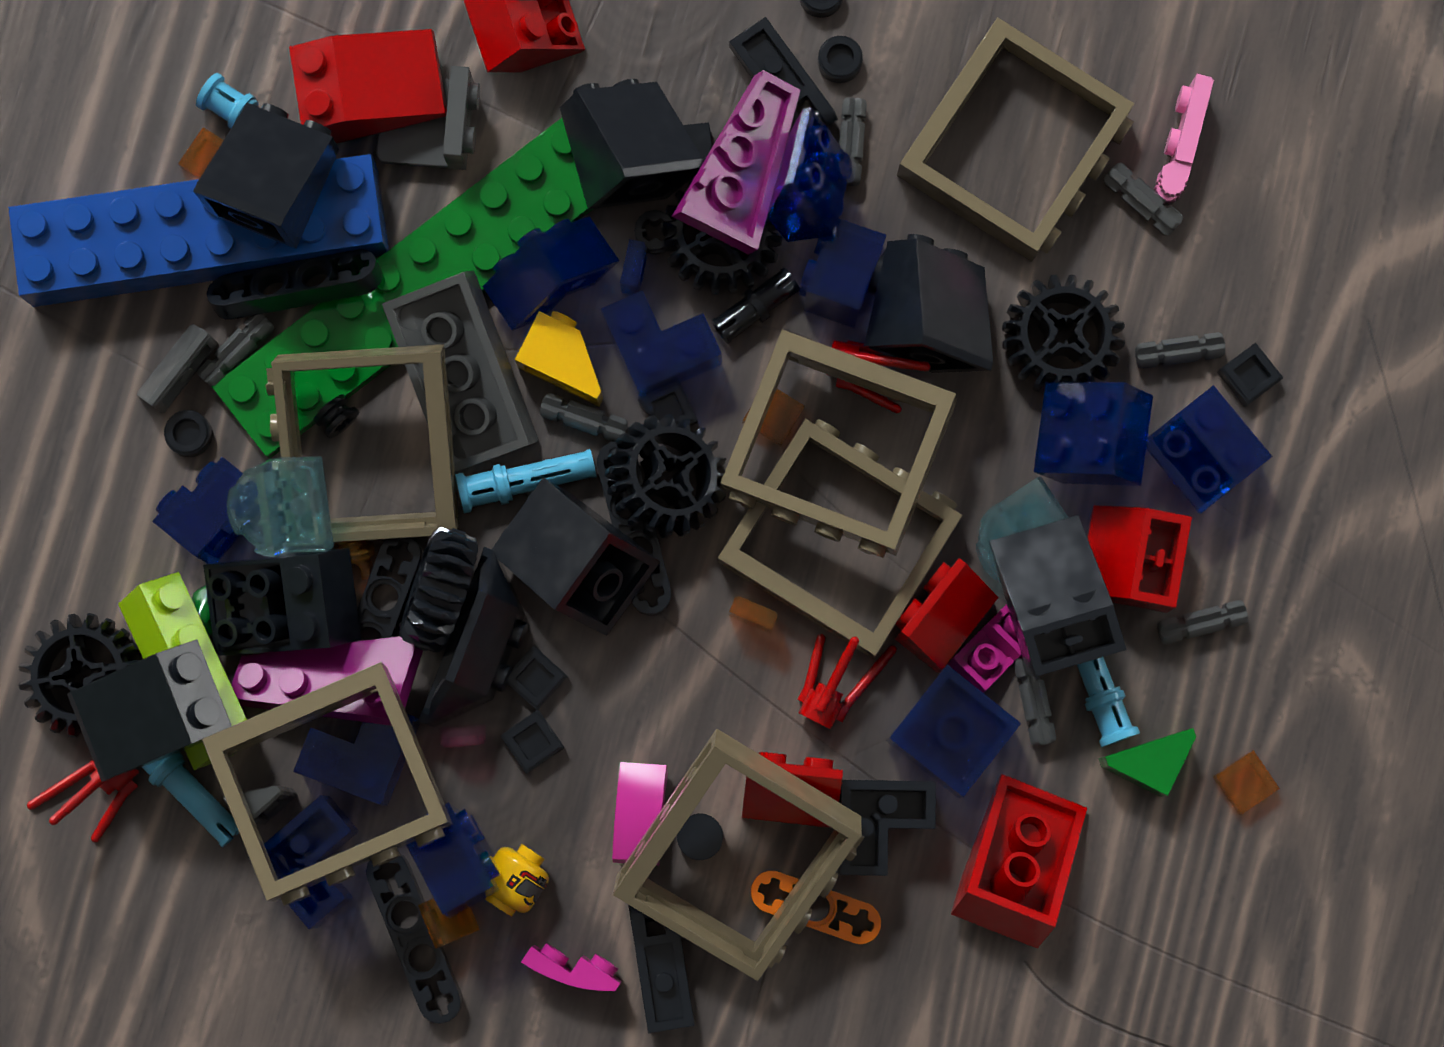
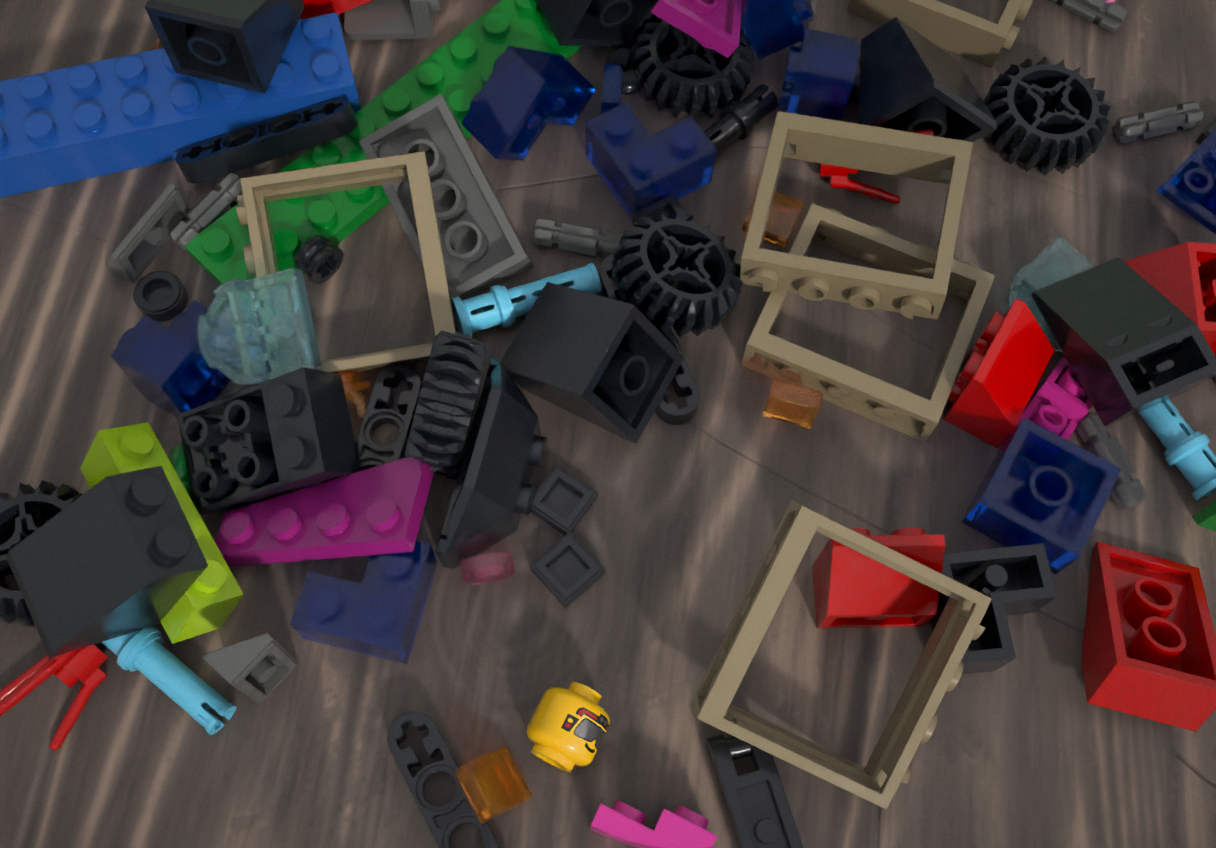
camera: 10 degrees left, 15 degrees down
dark tan window [202,662,453,906] -> none
clear blue brick [249,795,359,930] -> none
clear blue brick [406,802,501,918] -> none
yellow slope [515,311,603,407] -> none
dark pink slope [612,762,668,866] -> none
black tile [677,813,723,860] -> none
orange beam [751,870,881,944] -> none
red plant [797,634,897,729] -> none
clear blue brick [1033,382,1153,486] -> none

